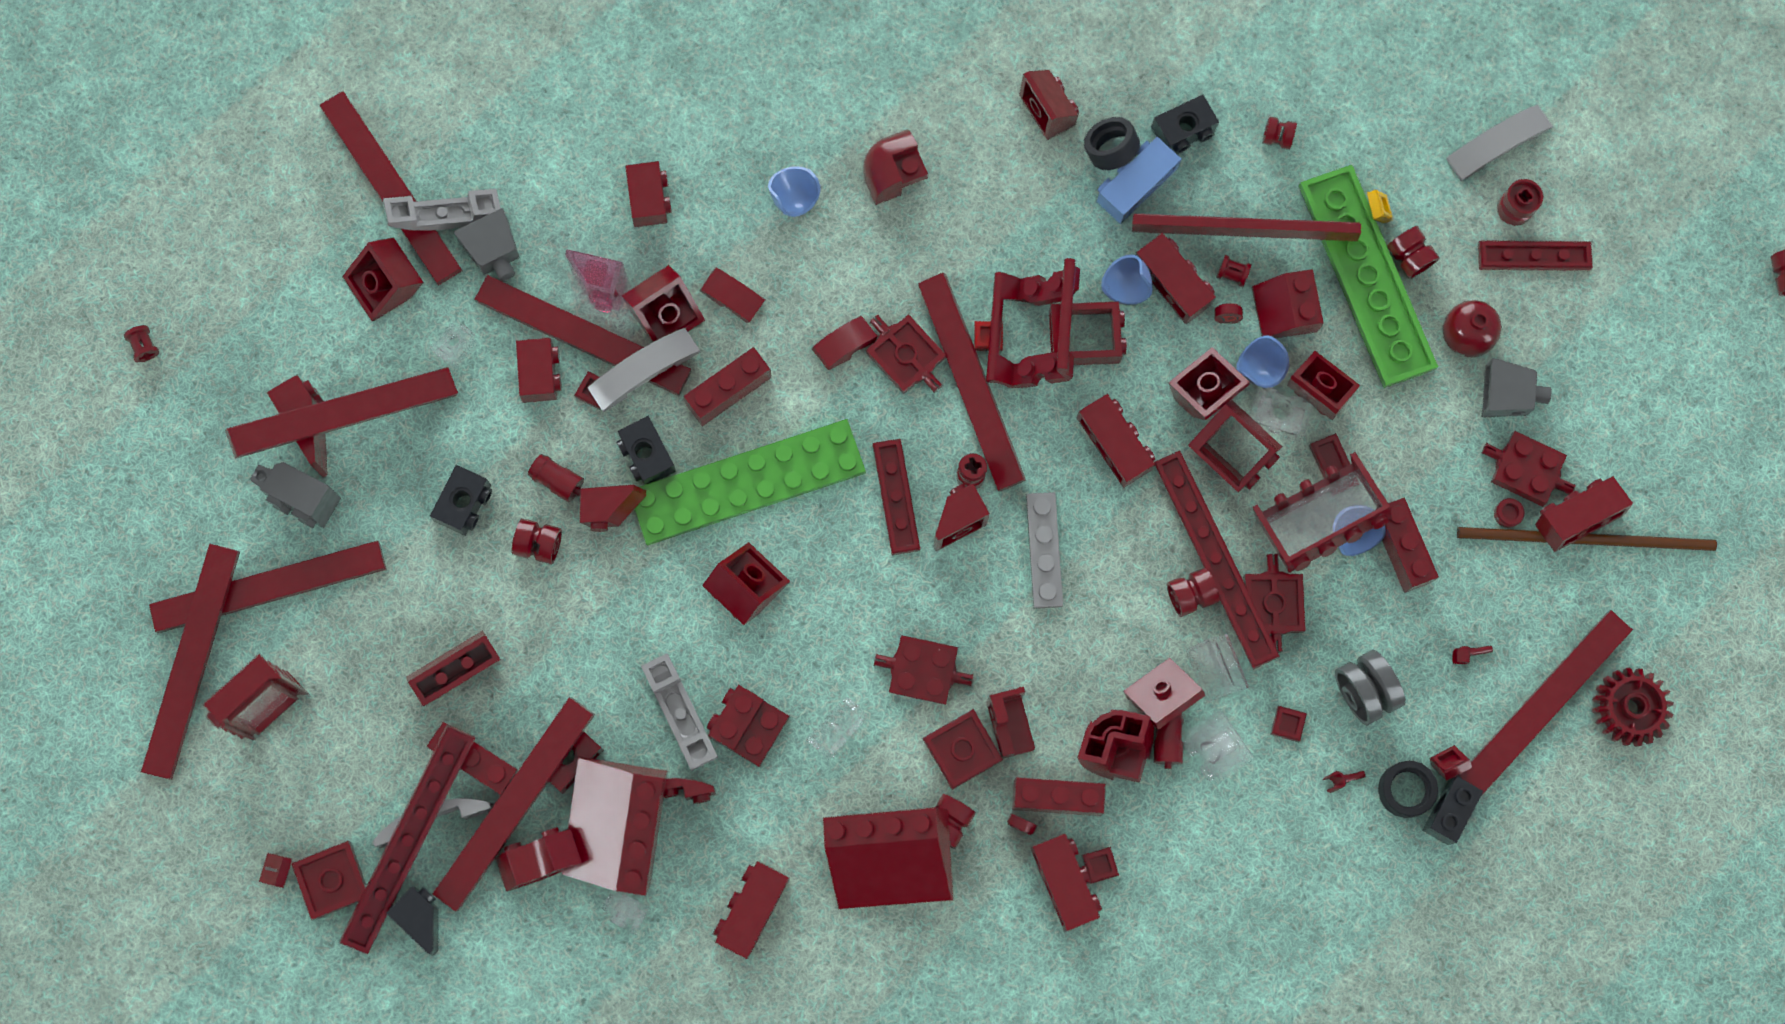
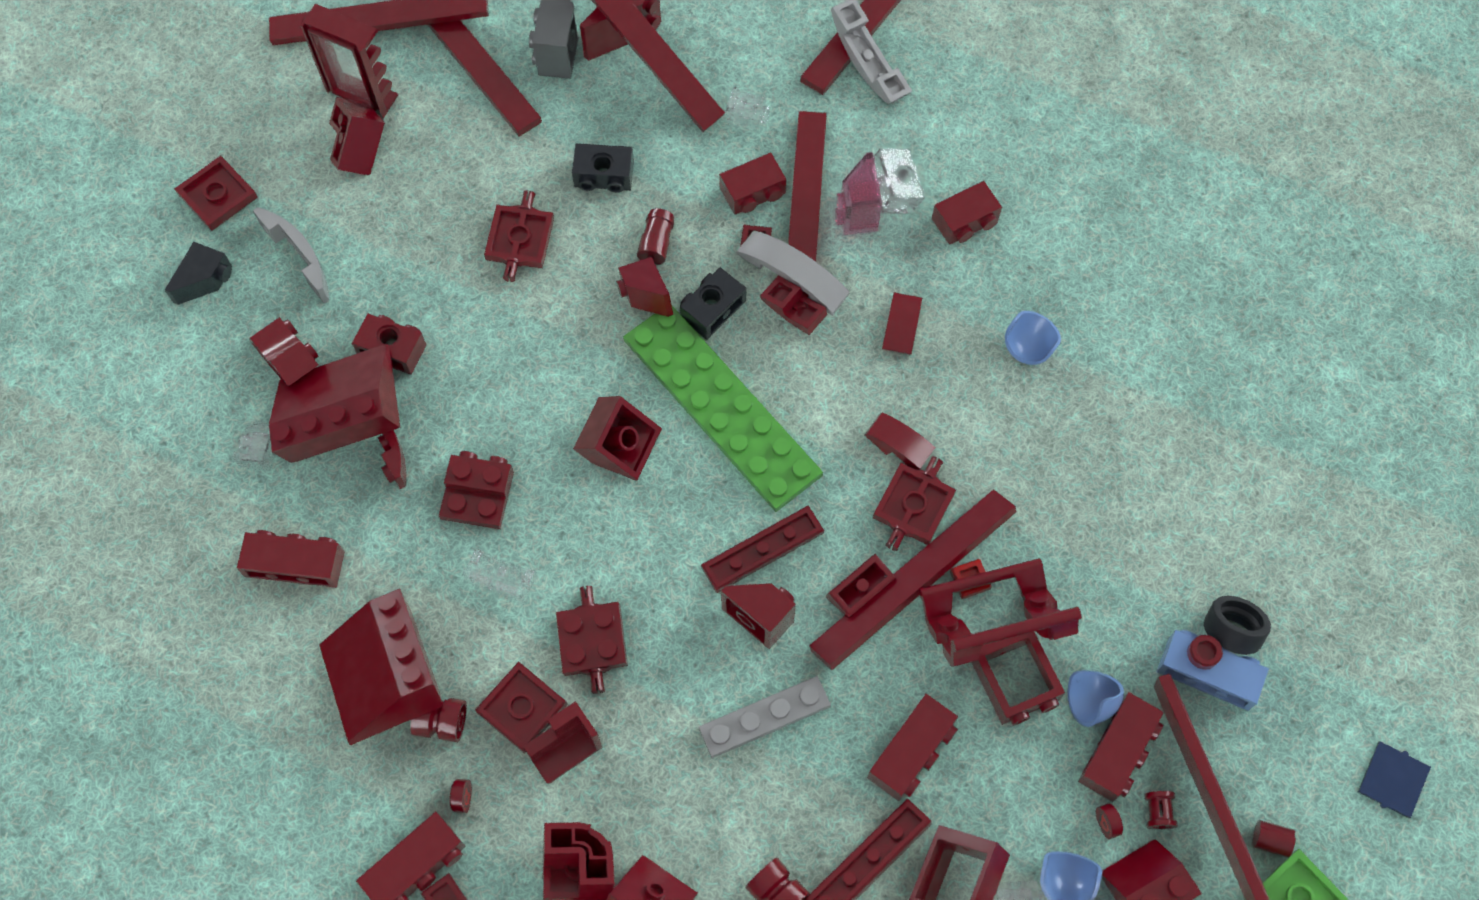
camera: 75 degrees right, 10 degrees down
dark red tile [259,853,292,888] -> none
dark red tile [340,724,475,954] -> none
dark red slope [342,237,424,321] -> none
dark red brick [406,630,501,707] -> none
dark red brick [426,722,518,795] -> none
dark red tile [432,697,596,912] -> none
dark grey torso [454,208,519,281] -> none
dark red wheel [511,518,562,565] -> none
dark red slope [621,265,705,343] -> none
light grey slope [641,653,718,771] -> none
dark red brick [683,347,772,427] -> none
dark red brick [863,129,928,205] -> none
dark red piece [956,453,987,489] -> none
dark red brick [1012,777,1105,816] -> none
dark red slope [1019,69,1079,140] -> none
black brick [1151,94,1219,154] -> none
dark red slope [1168,347,1250,420] -> none
dark red wheel [1262,116,1297,150] -> none
none -> dark red panel [329,97,385,175]
none -> dark red plate [484,190,554,282]
none -> dark red slope [760,275,828,335]
none -> dark red slope [826,554,896,618]
none -> clear brick [867,149,925,214]
none -> dark red tile [1187,635,1223,670]
none -> dark red piece [1252,820,1296,858]
none -> dark blue piece [1358,741,1431,818]

